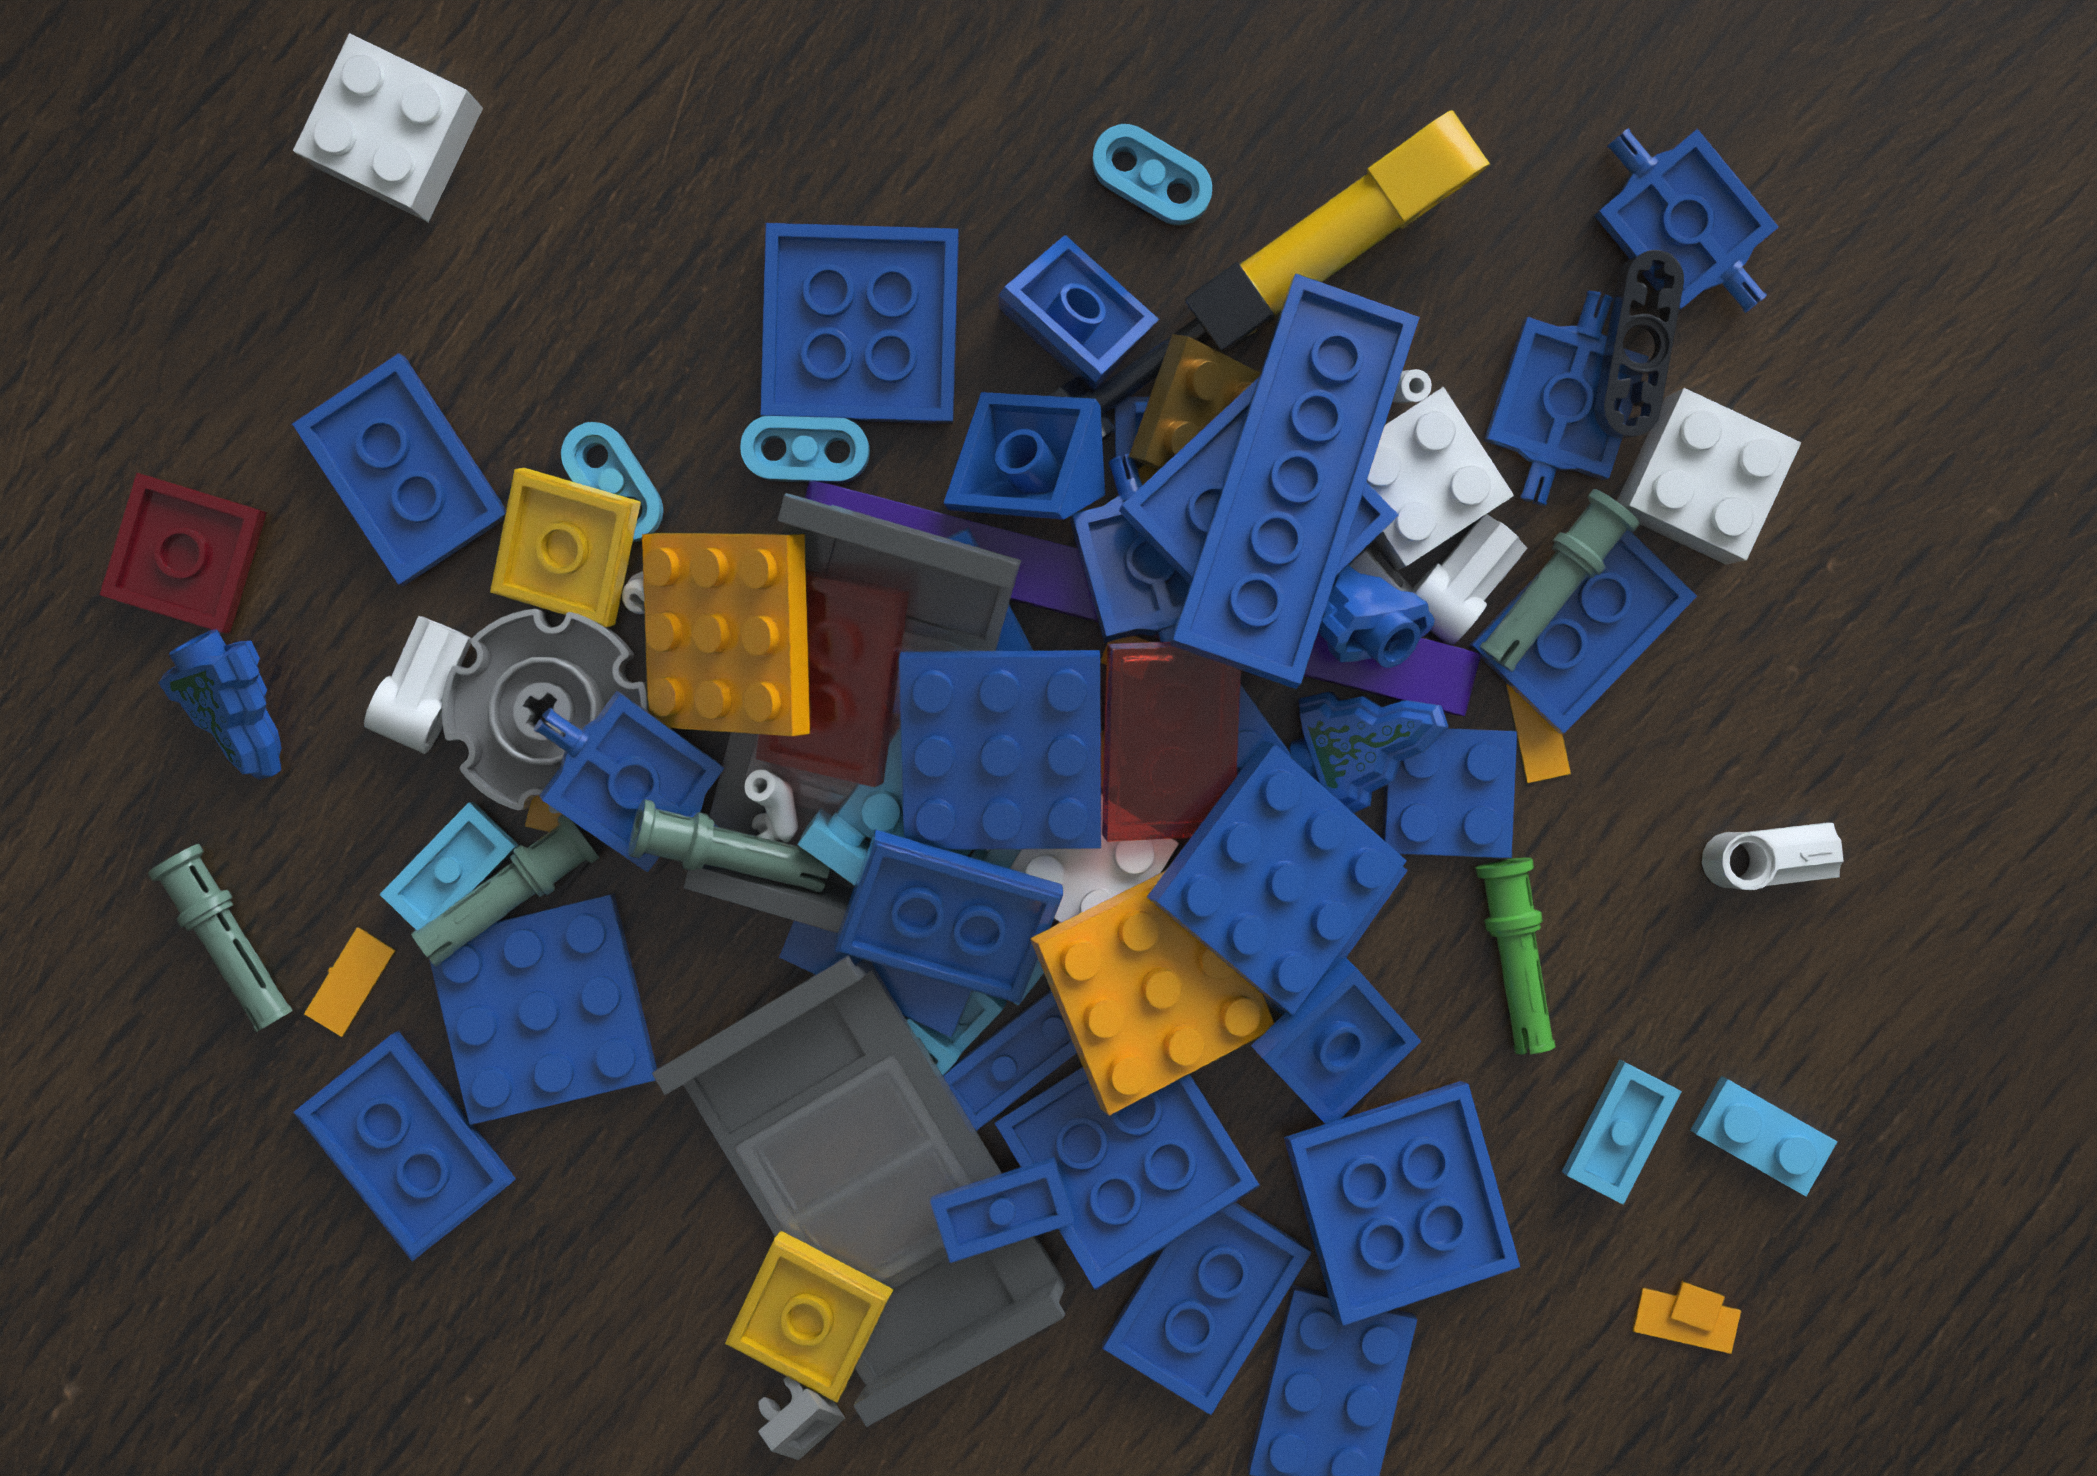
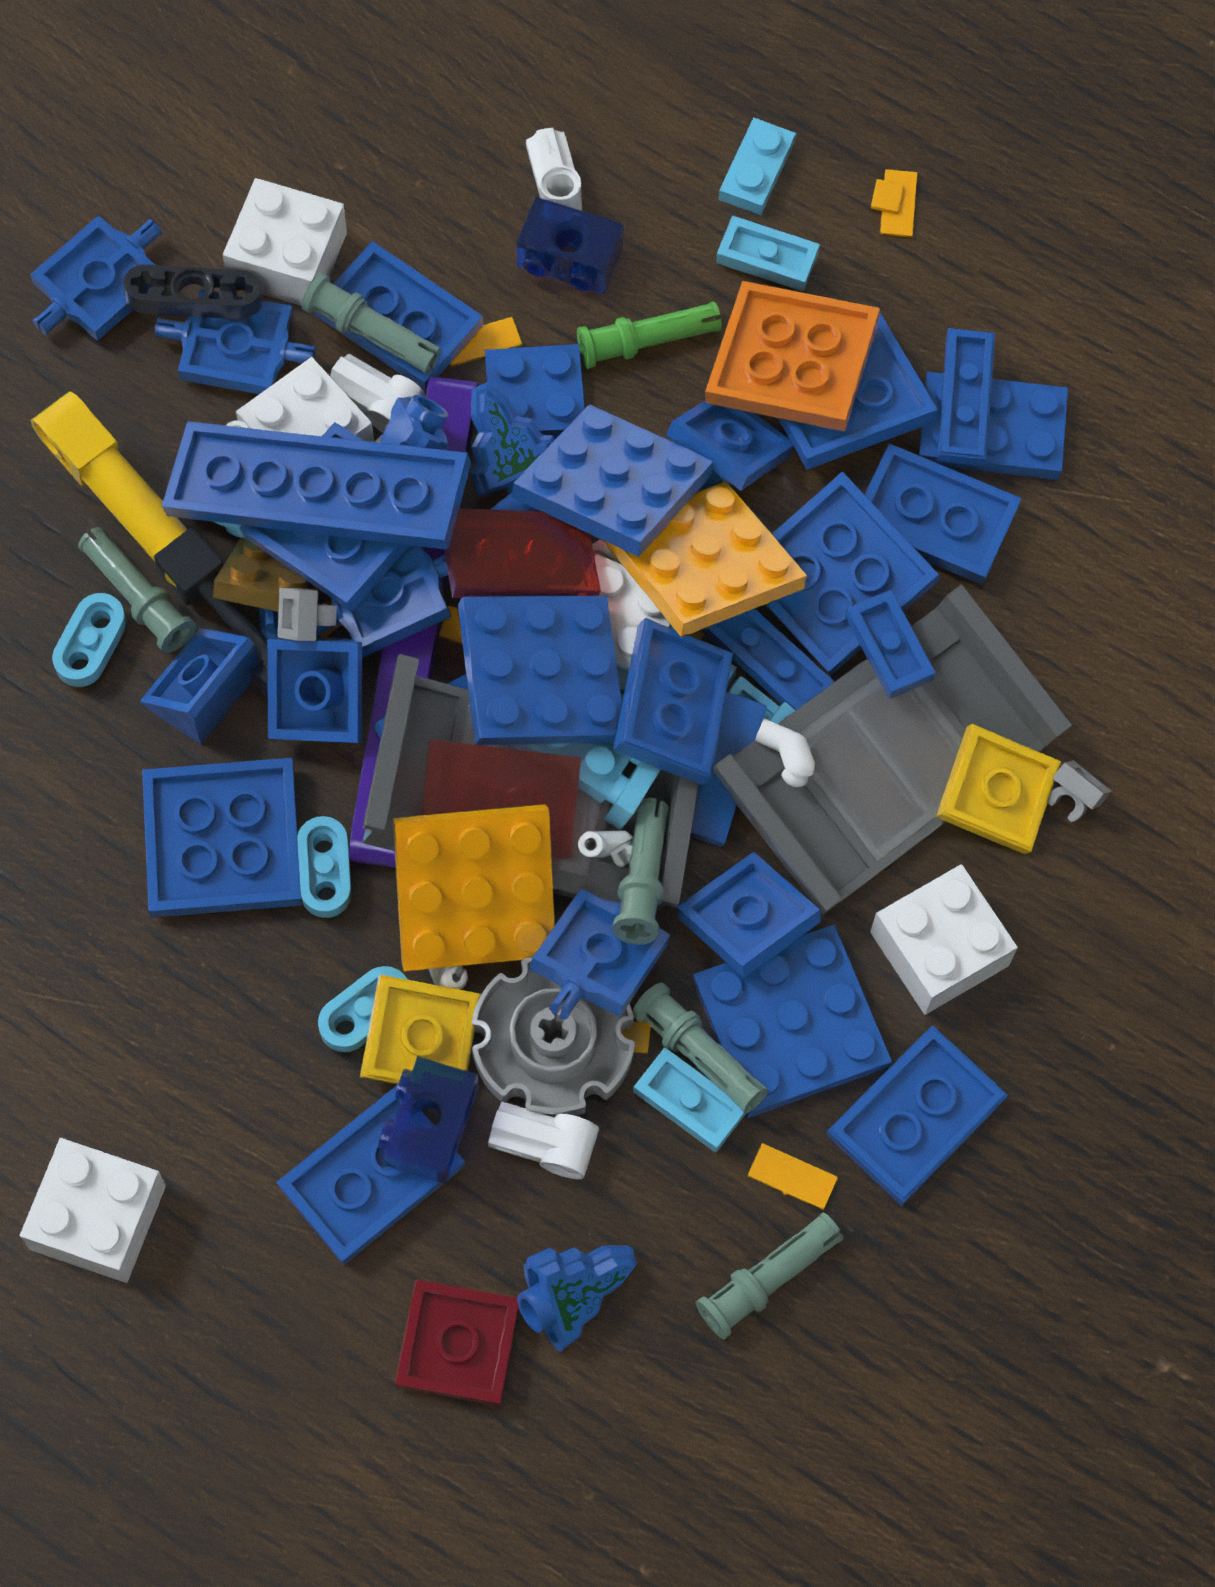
camera: 95 degrees left, 20 degrees down
none -> sand green pin [78,527,196,653]
none -> light grey tile [278,588,337,641]
none -> clear blue brick [378,1056,479,1184]
none -> clear blue brick [517,197,624,294]
none -> blue plate [677,852,821,978]
none -> orange plate [705,281,880,431]
none -> white arm [755,719,815,787]
none -> white brick [870,864,1018,1015]
none -> blue tile [937,328,995,467]

